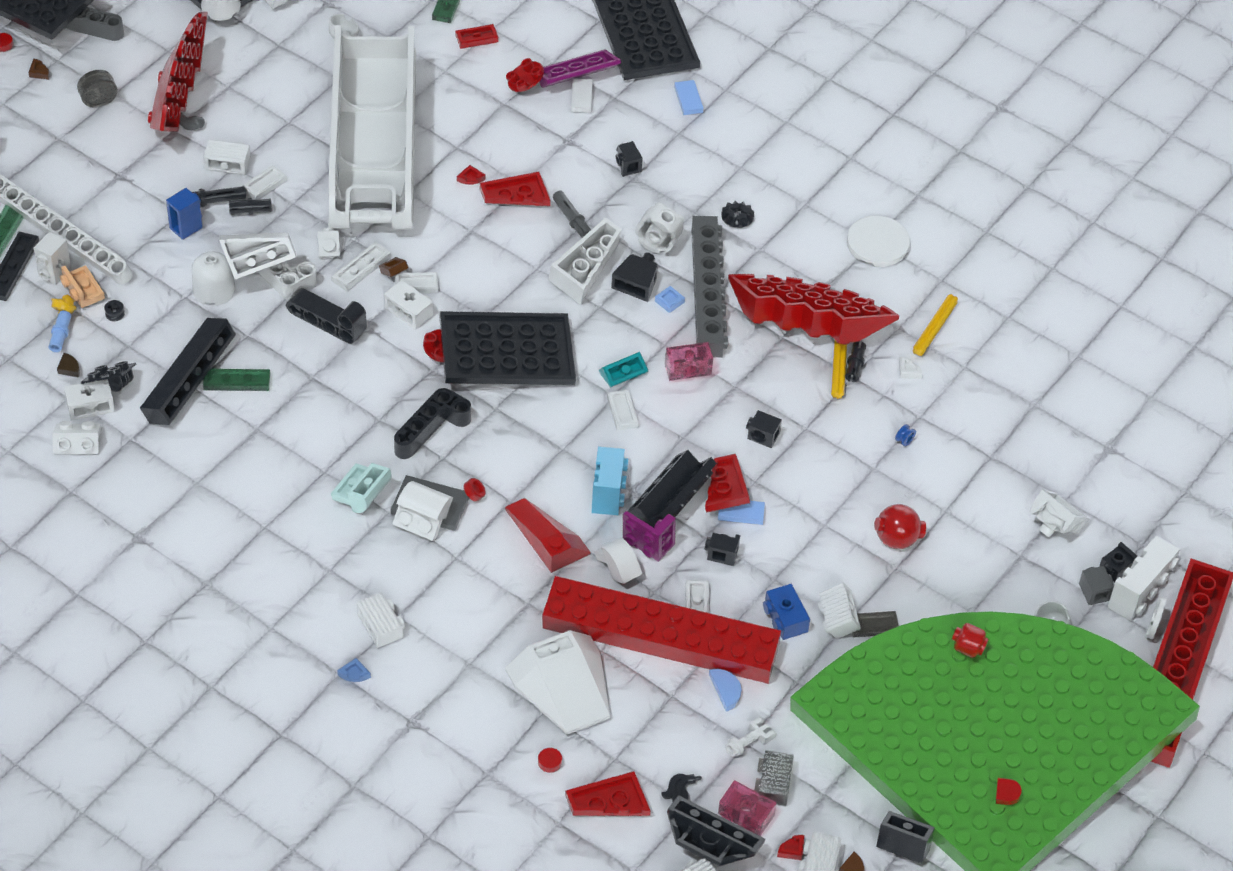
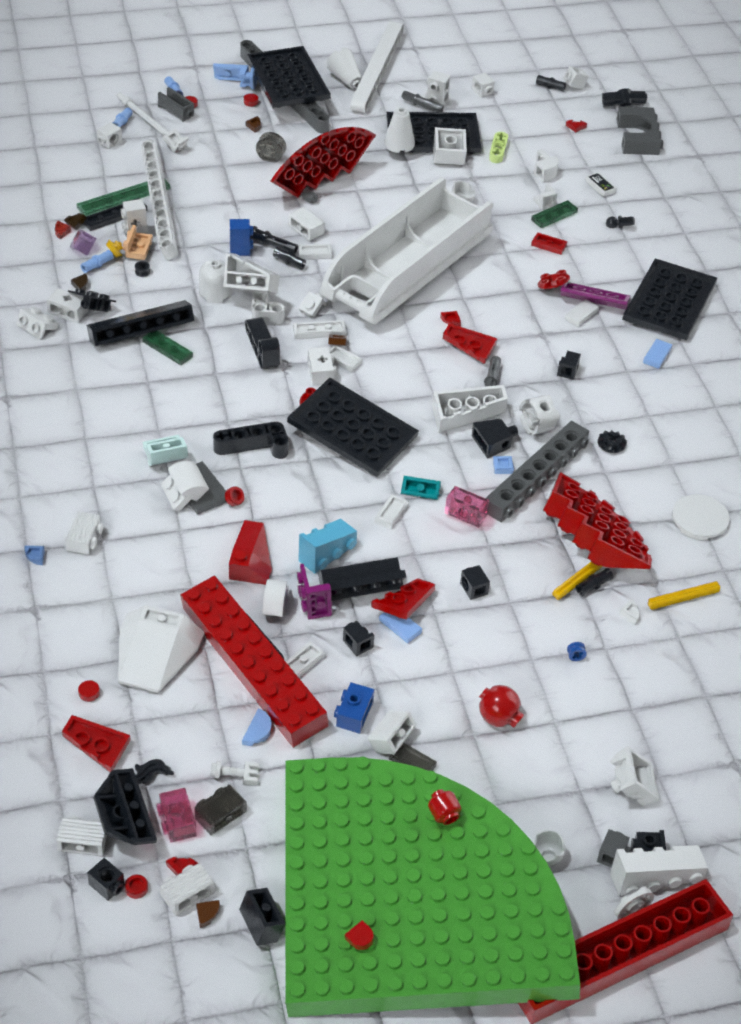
camera: 40 degrees right, 5 degrees down
none -> clear purple panel [70,230,97,255]

